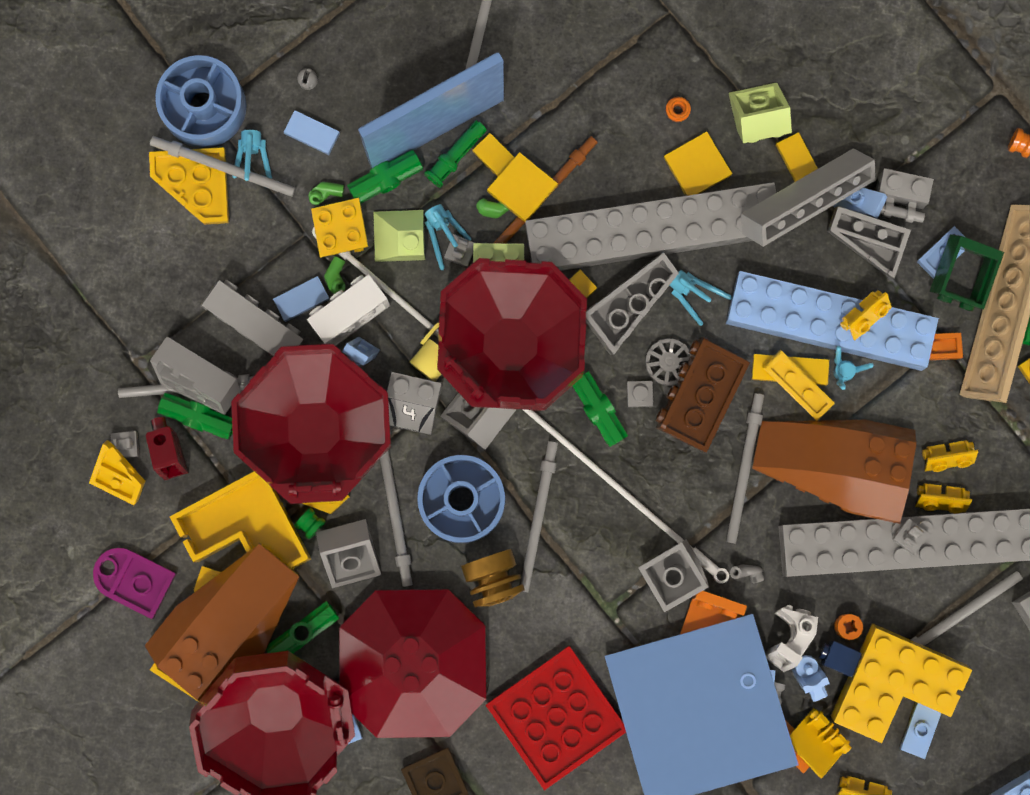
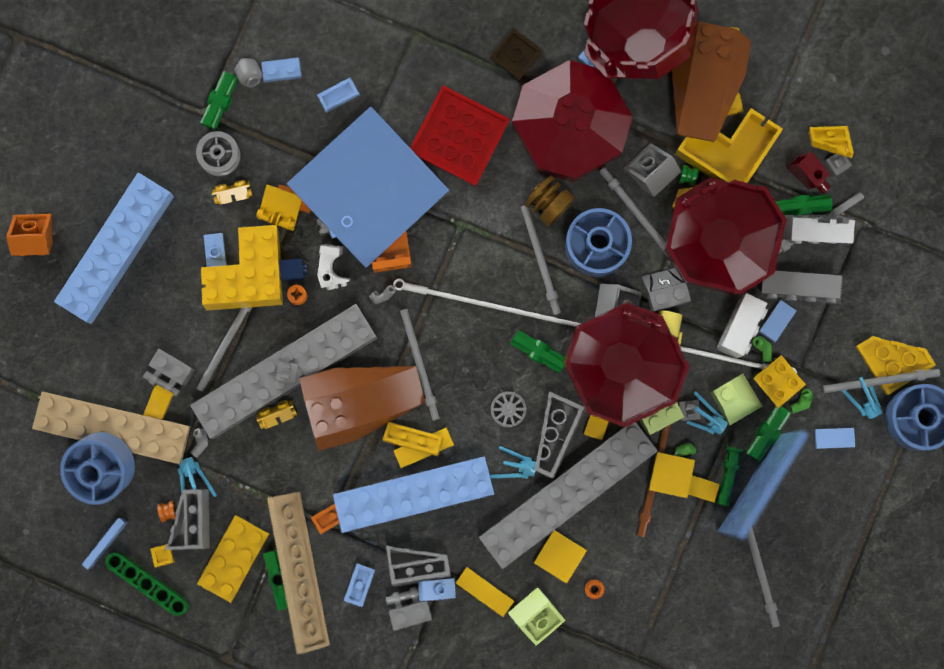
camera: 150 degrees right, 0 degrees up
magenta tile [93,548,177,619] -> none
green piece [266,601,340,654] -> none
light grey hinge [297,69,318,90] -> none
light blue plate [342,337,380,366] -> none
light grey plate [627,381,653,408] -> none
light grey slope [638,539,709,612] -> none
reddish brown bracket [655,337,750,453] -> none
light grey brick [741,148,875,247] -> none
light blue hips [792,655,829,702] -> none
medium azure plant [833,346,874,390] -> none
yellow hinge [840,290,892,341] -> none
yellow hinge [922,440,978,472] -> none
dark green window [929,234,1005,312] -> none

